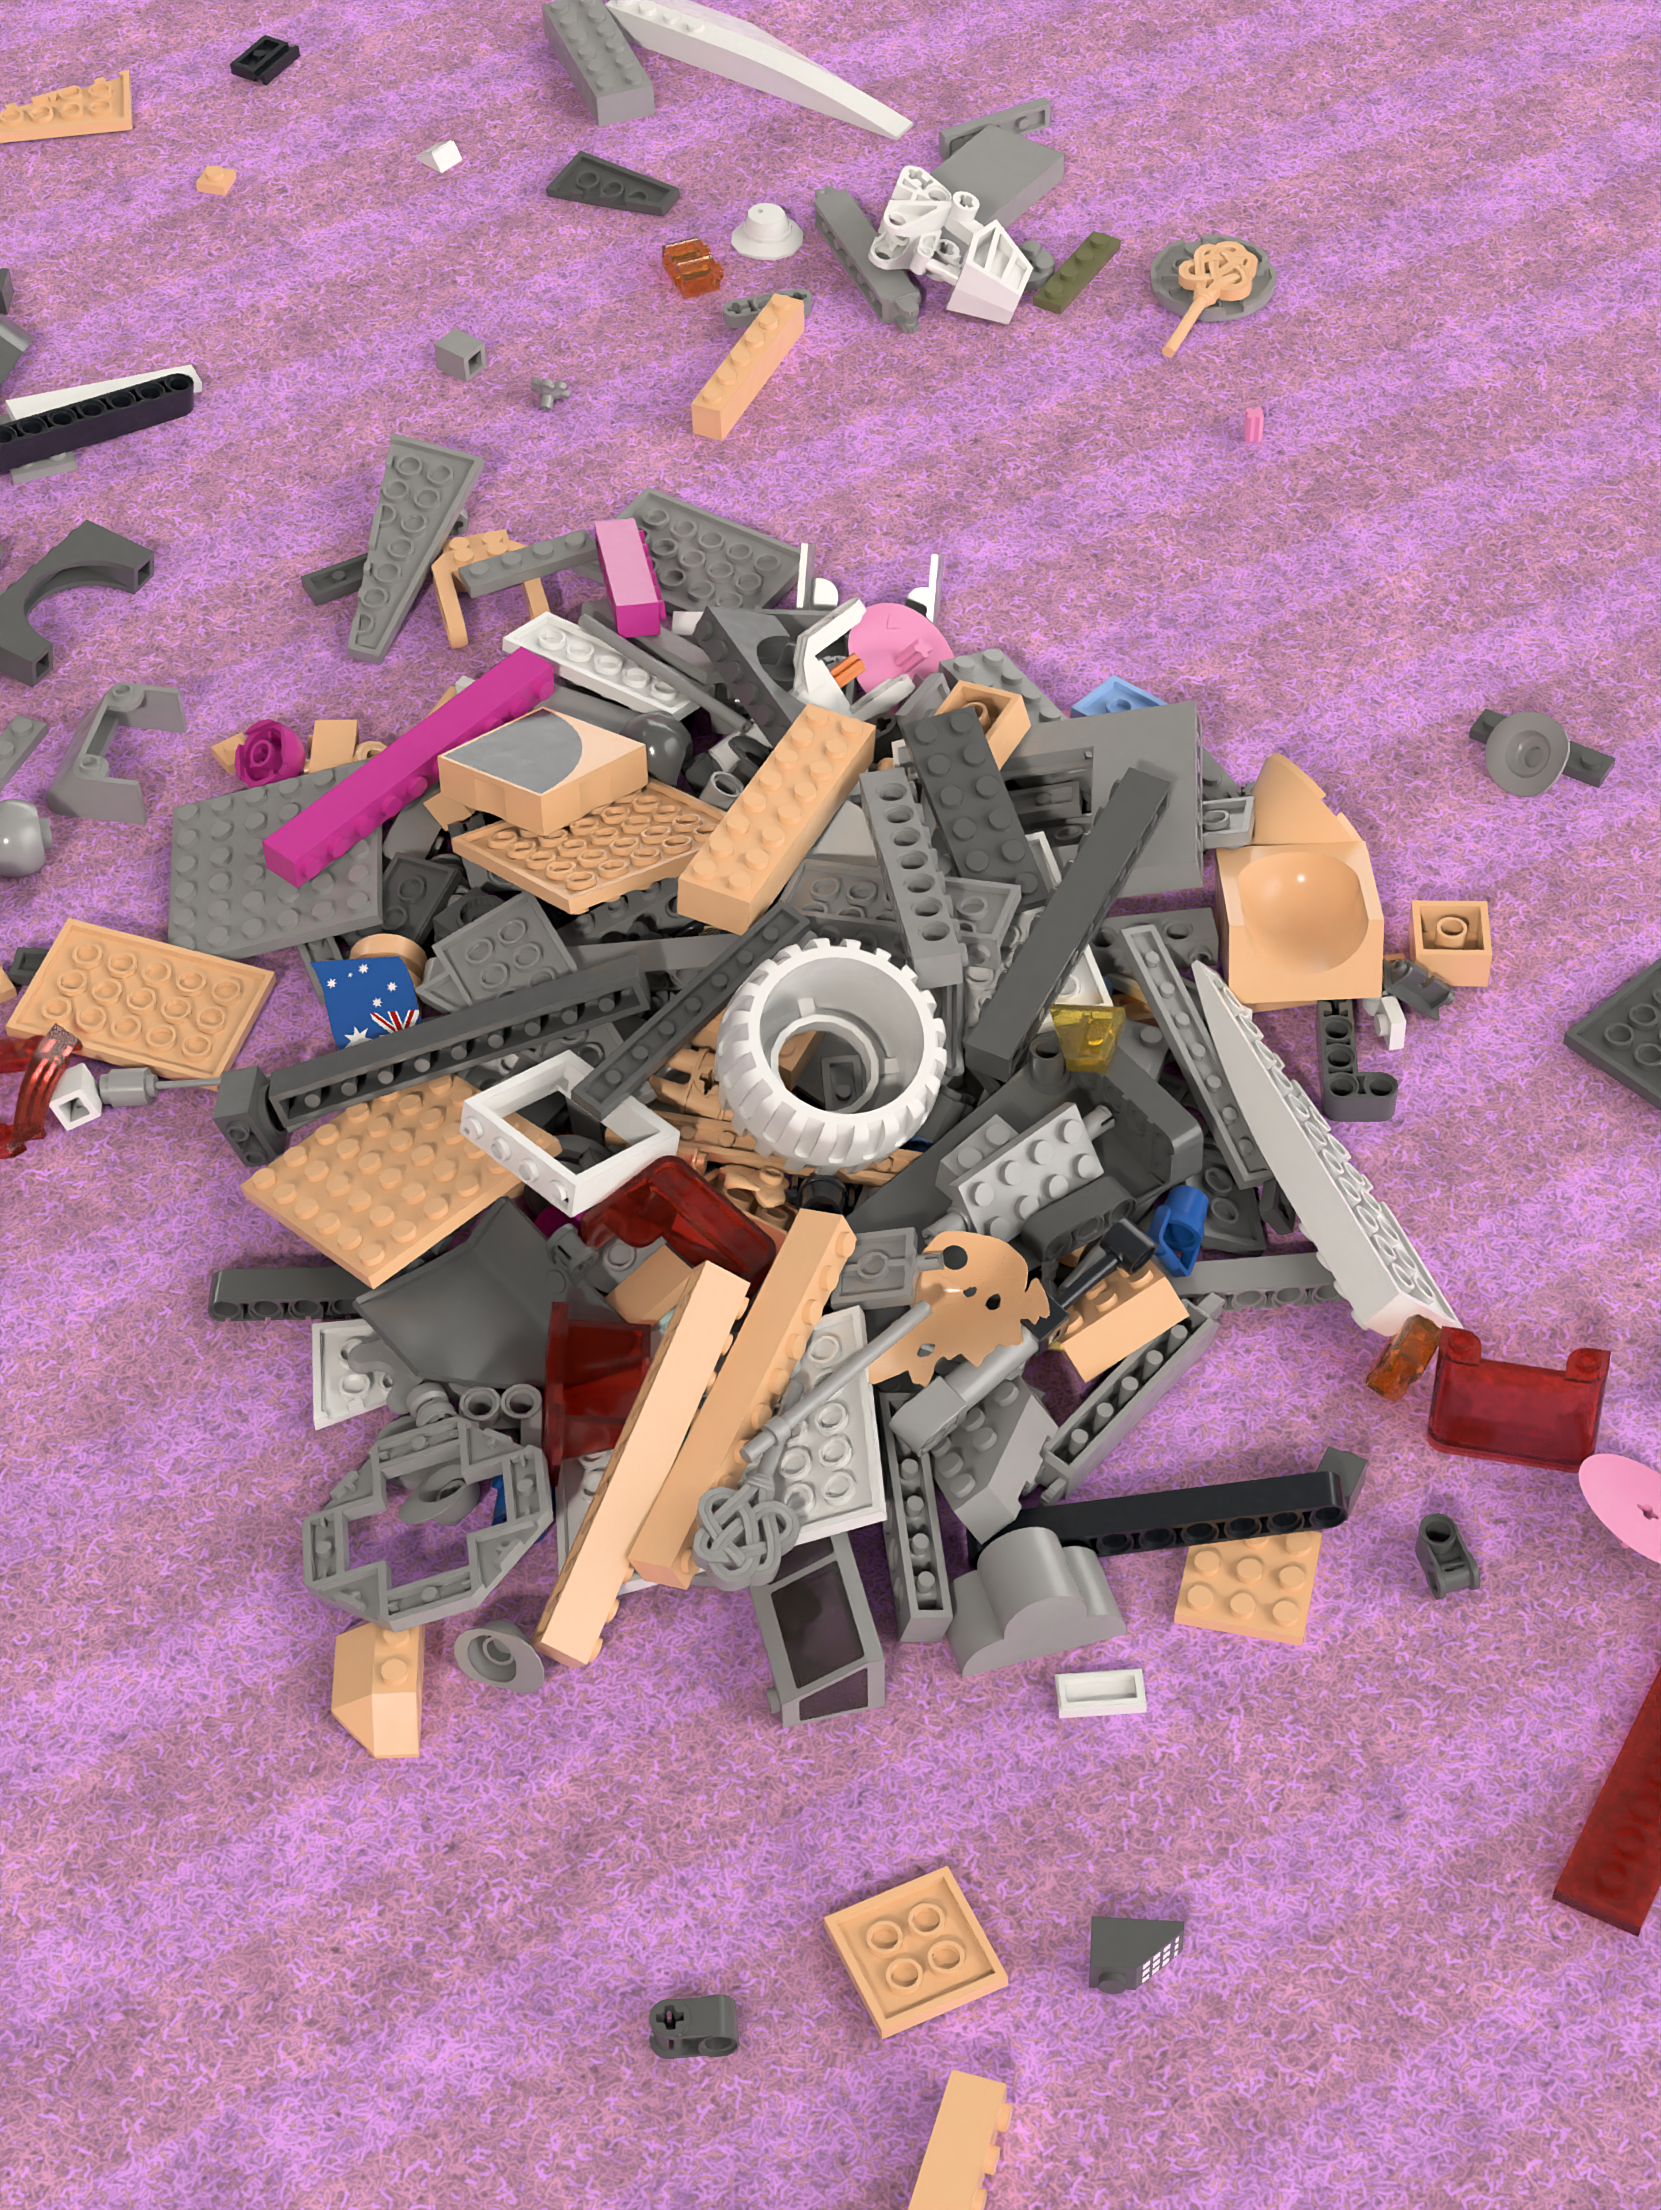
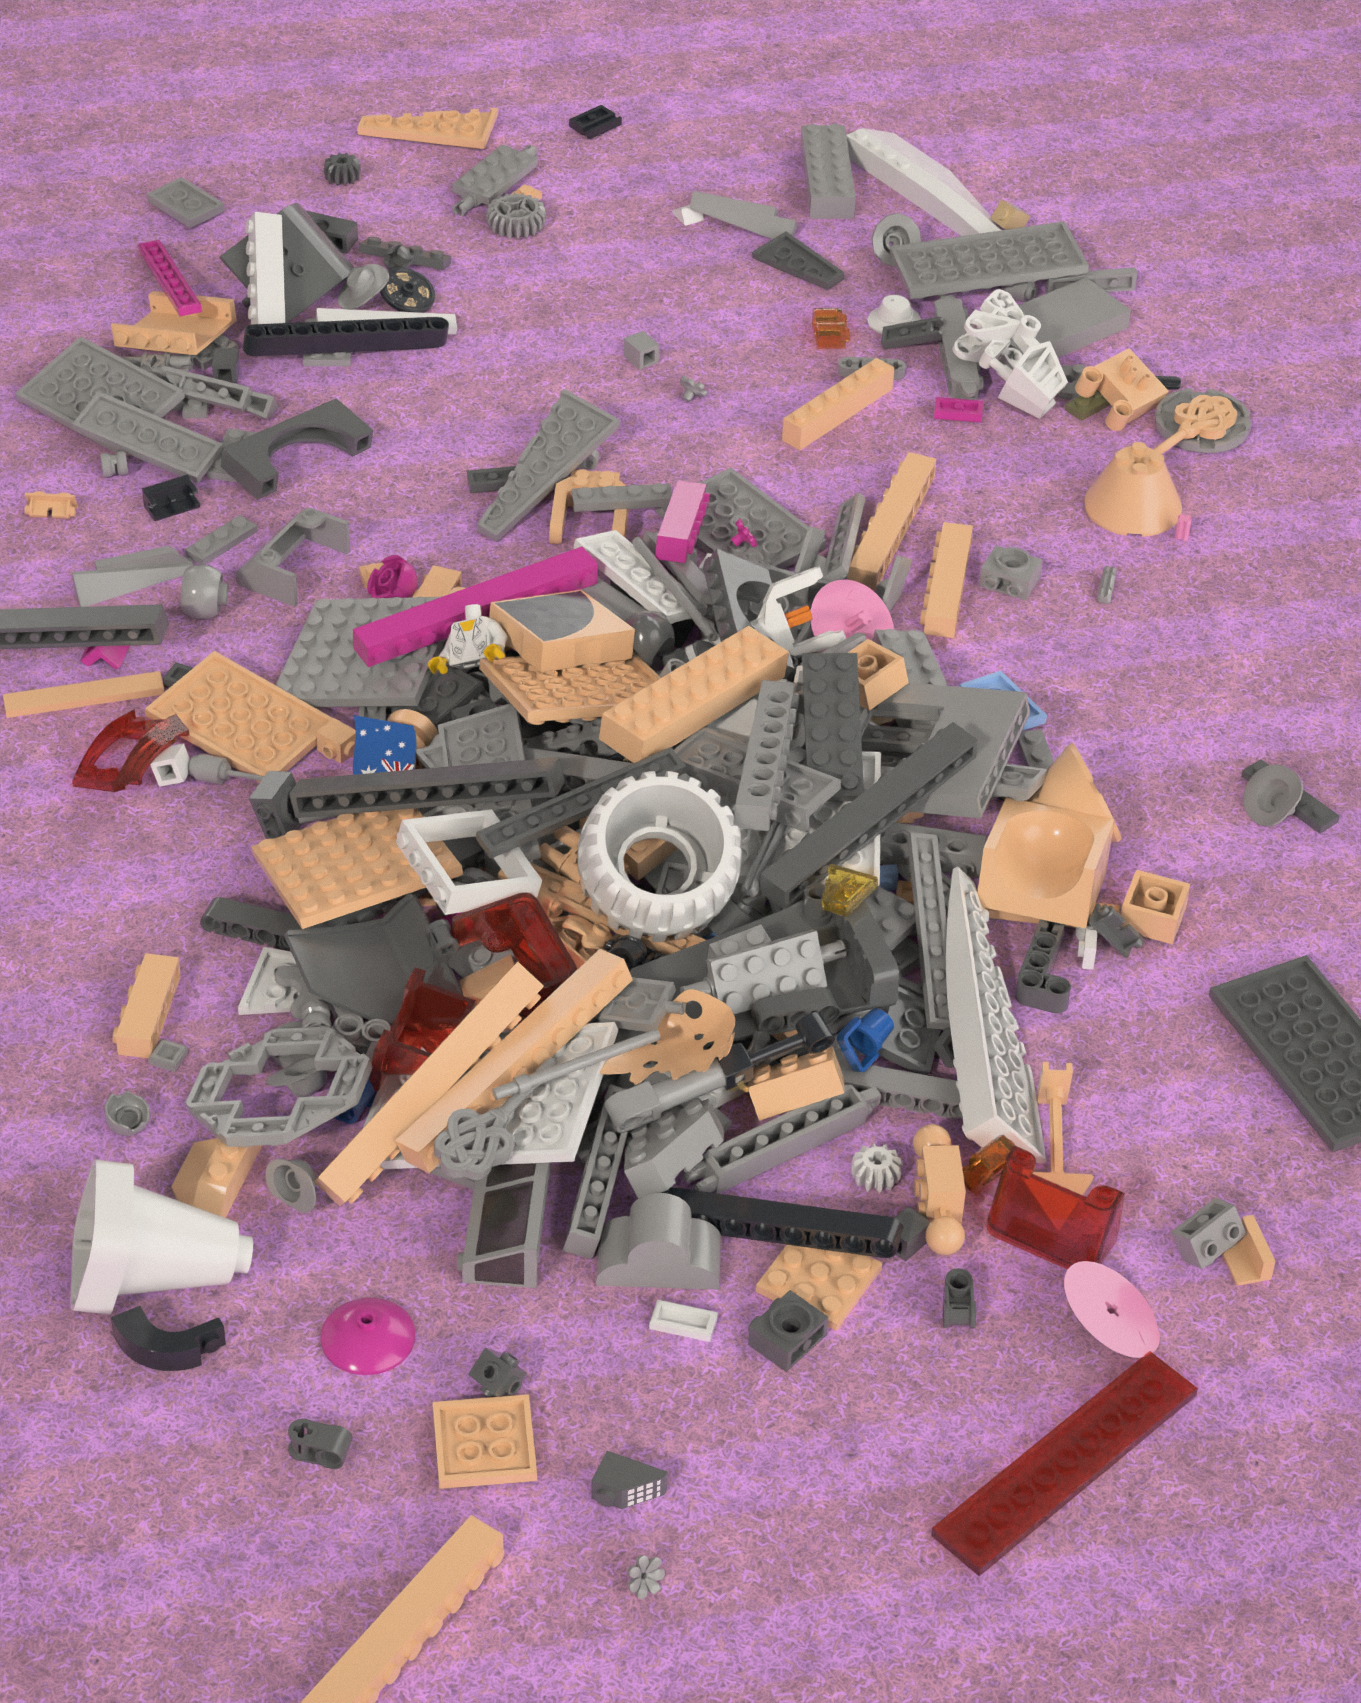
camera: 15 degrees right, 5 degrees down
none -> white cone [71,1159,253,1315]
none -> light grey hair [104,1091,151,1136]
none -> black arch [111,1306,226,1371]
none -> light nougat brick [113,953,181,1058]
none -> light grey tile [148,1039,189,1072]
none -> light nougat brick [316,718,356,764]
none -> dark pink dish [321,1298,415,1375]
none -> light grey hat [338,264,389,310]
none -> dark grey plate [359,237,452,270]
none -> black shield [380,268,435,313]
none -> white torso [428,604,508,674]
none -> light grey plate [452,145,538,217]
none -> dark grey brick [468,1348,527,1397]
none -> light grey gear [486,192,546,239]
none -> light grey plant [627,1555,665,1599]
none -> light grey wedge [690,191,798,239]
none -> dark pink plant [731,518,758,548]
none -> dark grey brick [748,1290,828,1372]
none -> light grey plate [822,492,865,582]
none -> light nougat brick [847,452,936,591]
none -> white gear [851,1142,902,1194]
none -> light grey hat [871,213,921,267]
none -> dark grey hinge [881,317,944,349]
none -> light grey plate [890,221,1089,299]
none -> light nougat brick [913,1124,966,1256]
none -> light nougat brick [920,522,973,638]
none -> dark pink plate [934,397,983,423]
none -> light grey brick [979,545,1043,600]
none -> tan brick [990,199,1031,230]
none -> light grey brick [1001,282,1037,303]
none -> light nougat piece [1021,1062,1094,1230]
none -> light nougat piece [1075,348,1181,431]
none -> light nougat cone [1084,442,1182,537]
none -> light grey axle [1097,566,1117,604]

